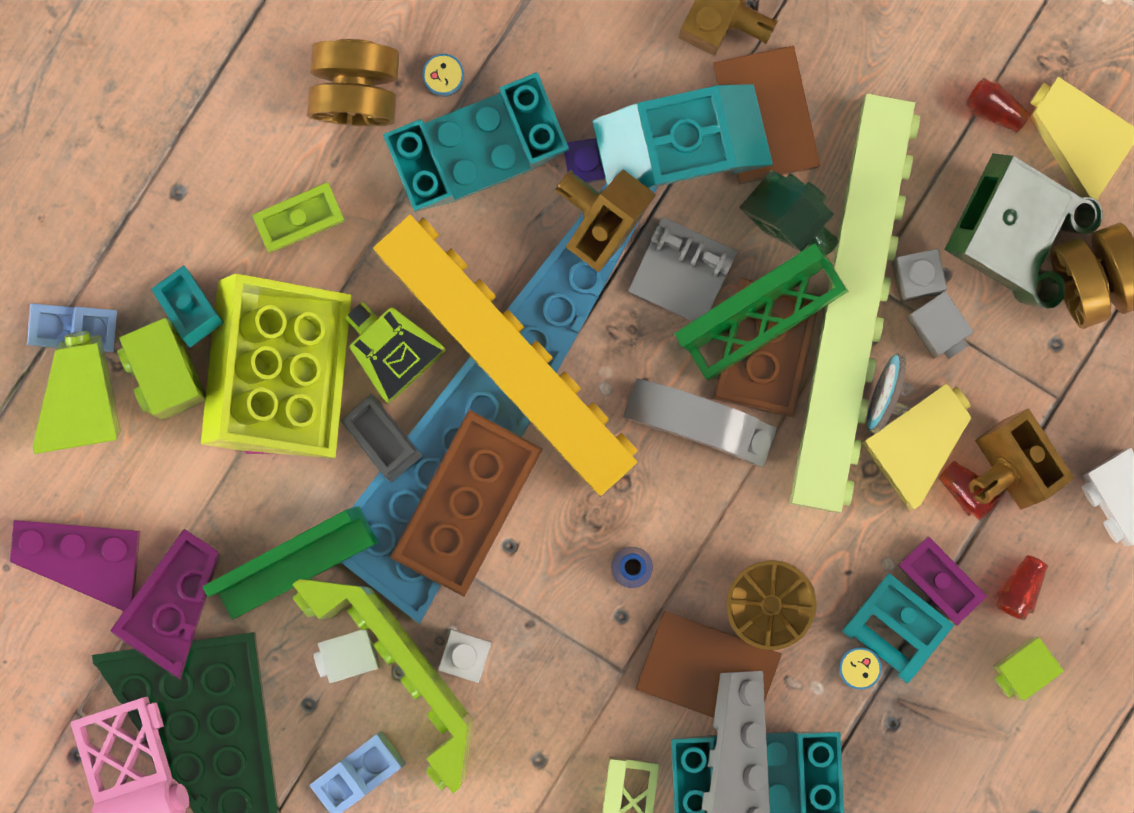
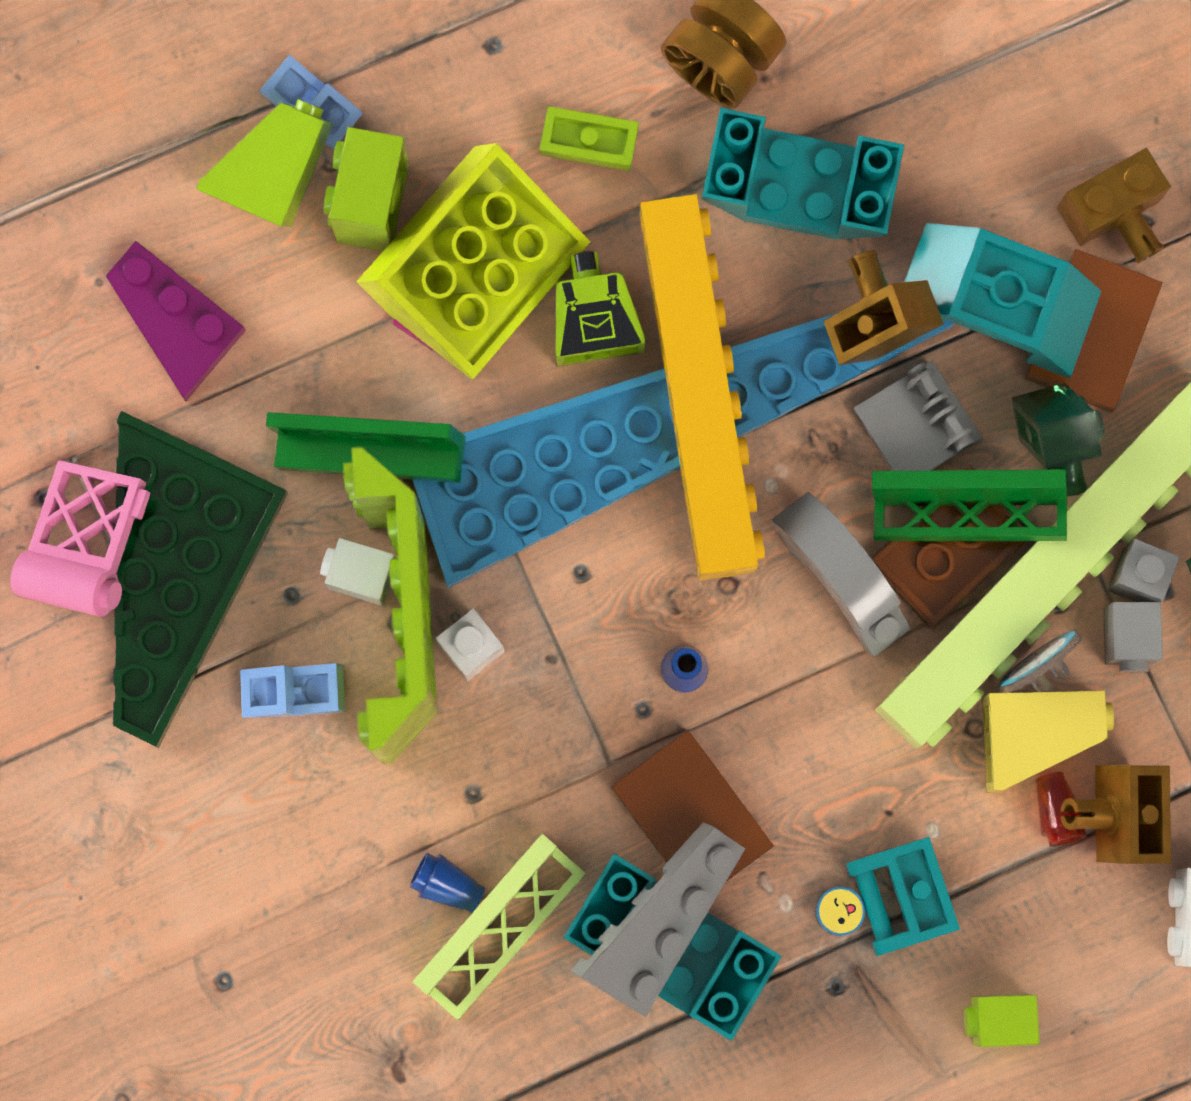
camera: 30 degrees right, 5 degrees down
magenta wing [110,529,220,680] -> none
teal plate [151,265,224,347] -> none
dark grey tile [340,393,423,483] -> none
dark orange tile [390,410,543,597] -> none
light yellow tile [423,54,464,97] -> none
dark purple plate [564,138,605,183] -> none
pearl gold wheel [726,560,817,650] -> none
magenta plate [897,536,987,626] -> none
clear red cone [996,555,1048,620] -> none

